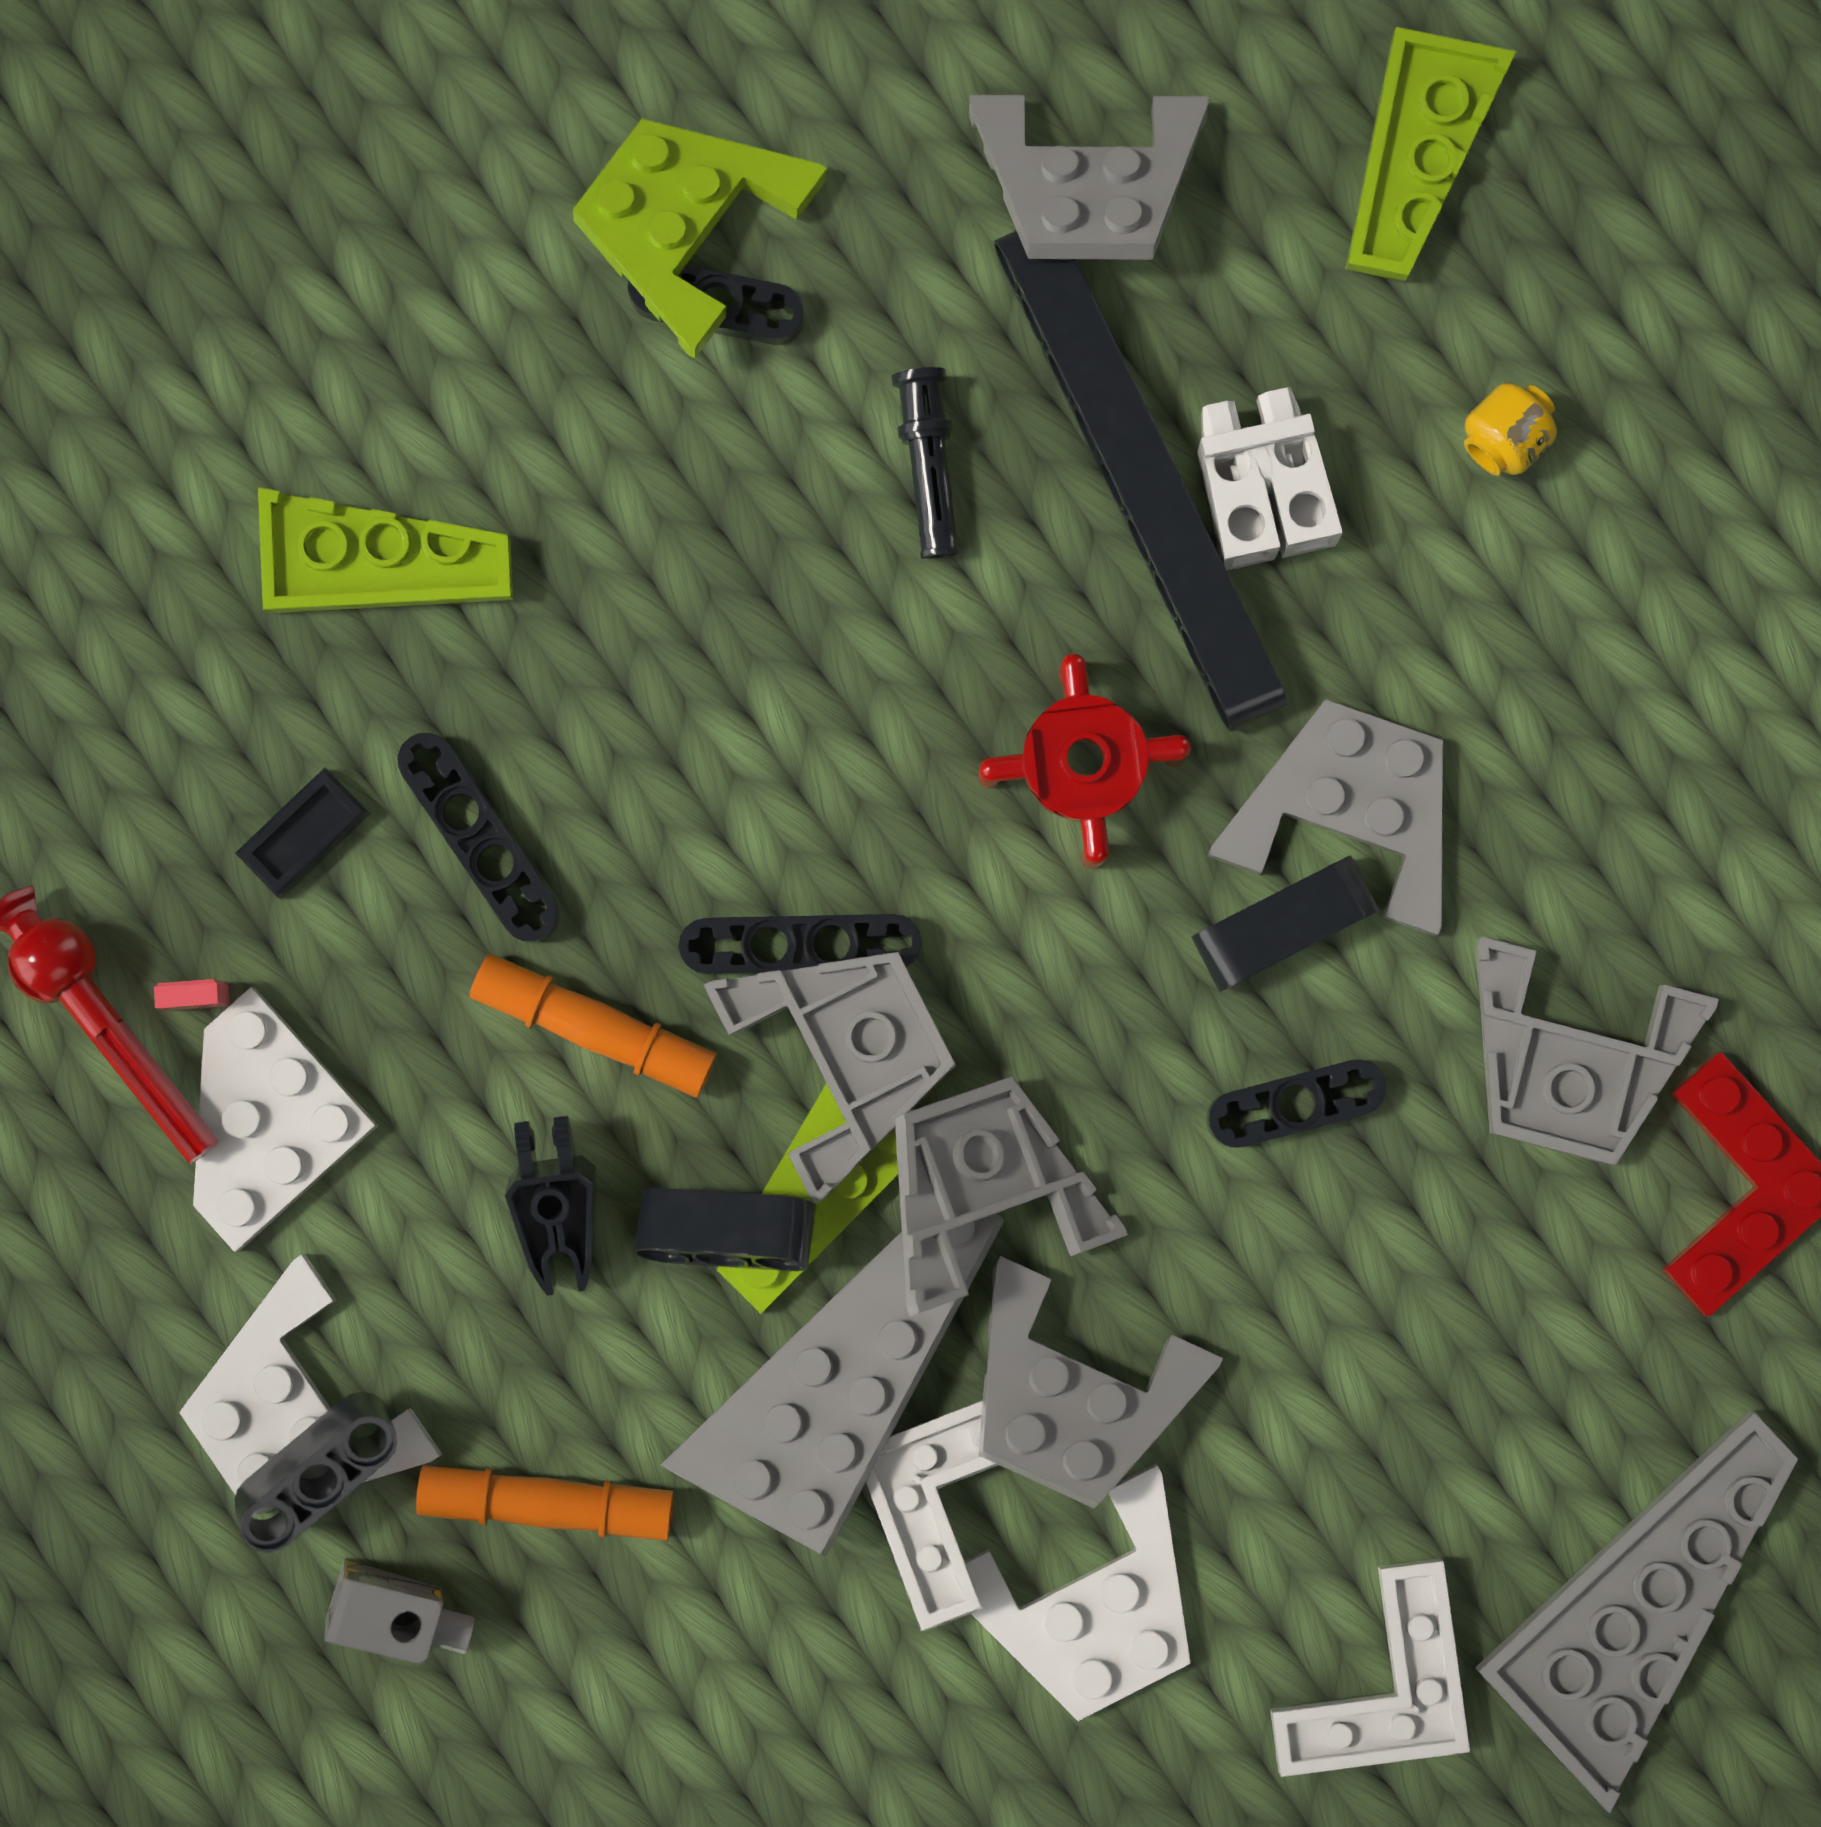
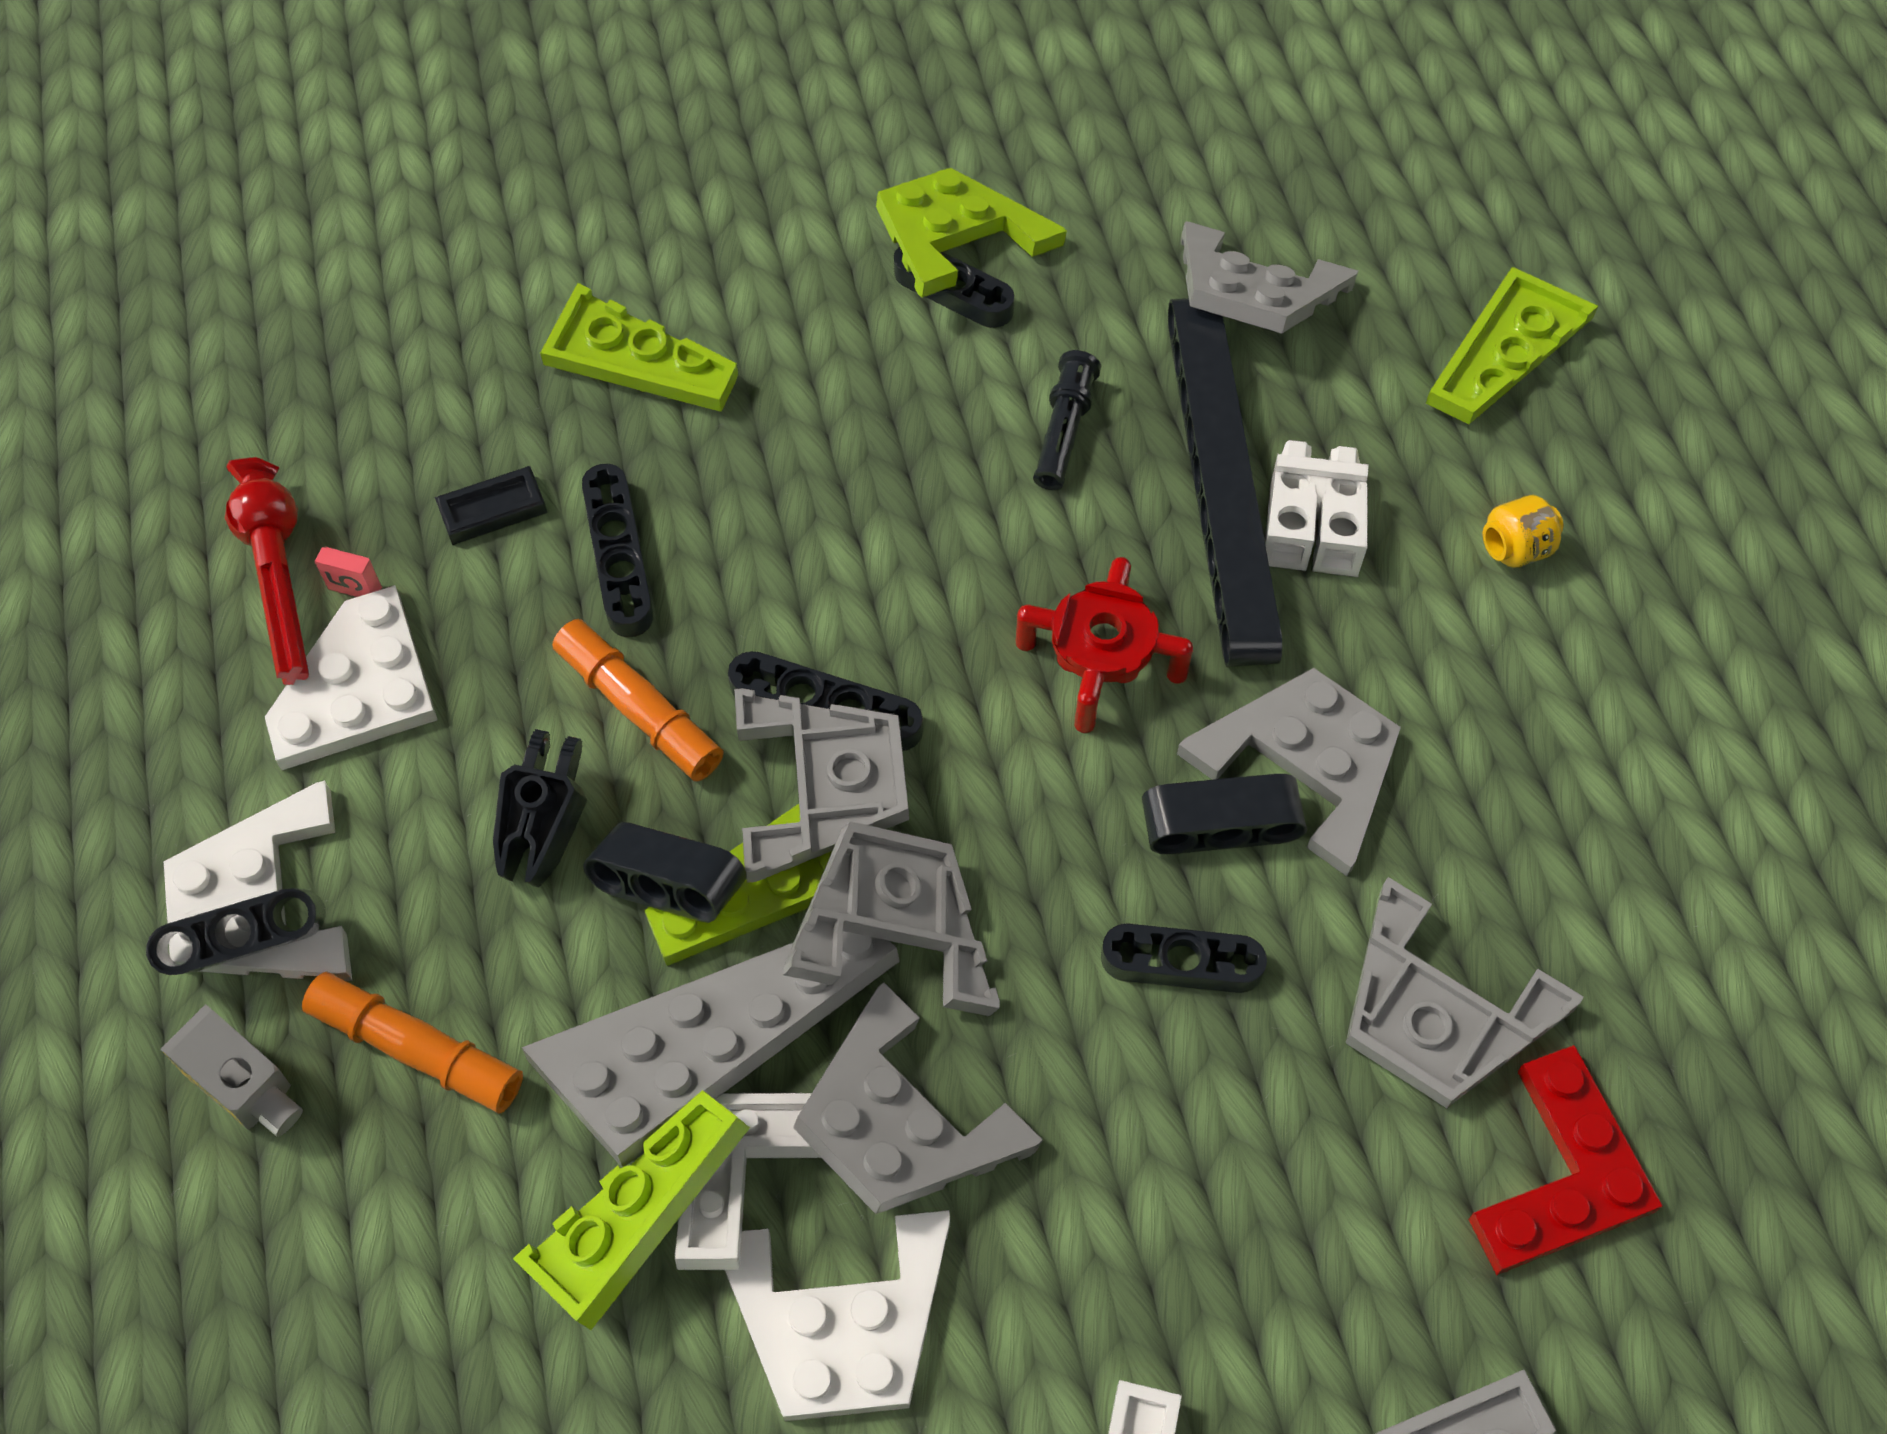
camera: 20 degrees right, 25 degrees down
none -> lime wing [513,1090,750,1330]

